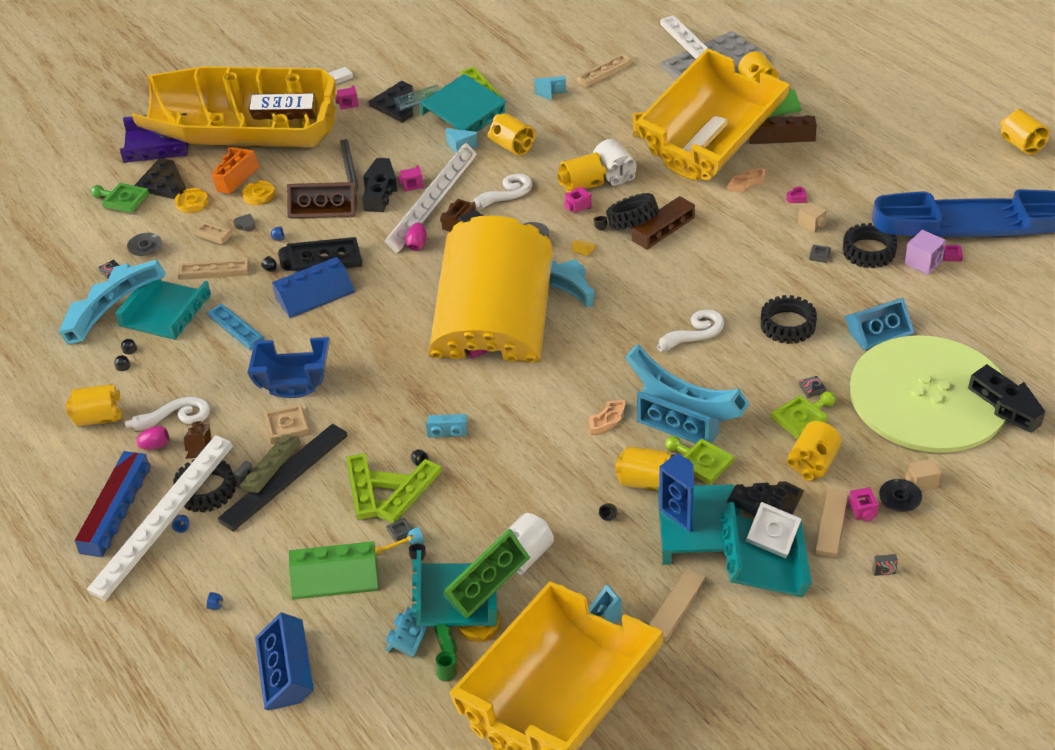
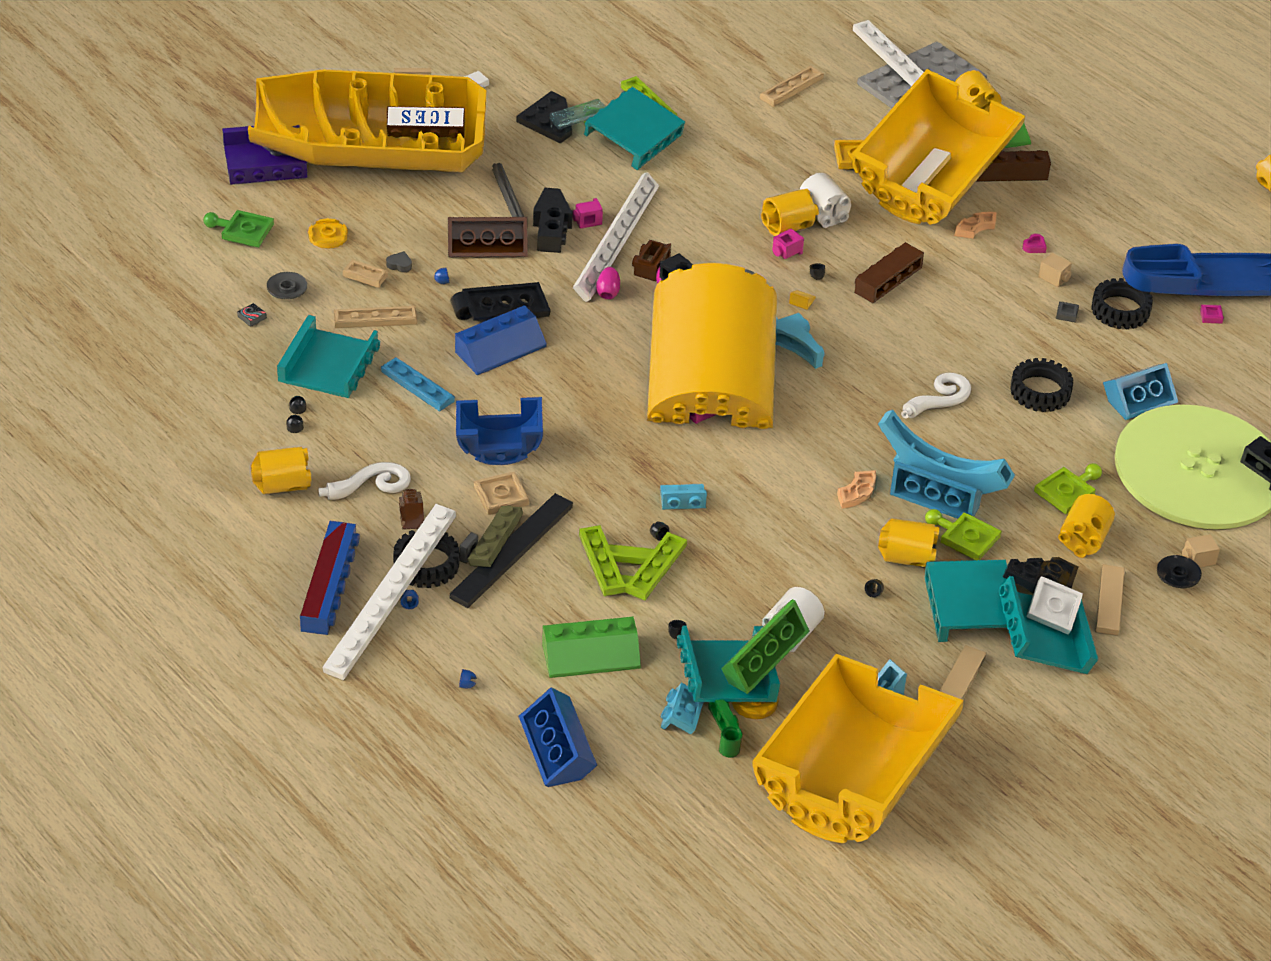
camera: 10 degrees left, 0 degrees up
medium azure arch [58,260,166,345] -> none
black plate [134,158,186,199] -> none
dark pink animal [136,426,169,450] -> none
orange wedge [211,147,259,194] -> none
yellow tile [242,180,276,205] -> none
black hinge [261,256,277,272] -> none
dark pink brick [335,85,359,110] -> none
hinge [375,527,424,555] -> none
dark grey tile [386,517,413,542] -> none
medium azure slope [445,128,478,153] -> none
white plant [473,174,533,210] -> none
yellow cylinder [487,113,535,156] -> none
medium azure slope [534,76,566,100] -> none
black tyre [606,193,659,230] -> none
blue slope [659,453,694,532] -> none
dark grey tile [799,376,826,398] -> none
dark pink brick [848,487,879,522] -> none
dark grey tile [872,554,898,576] -> none
lavender head [905,230,946,275] -> none

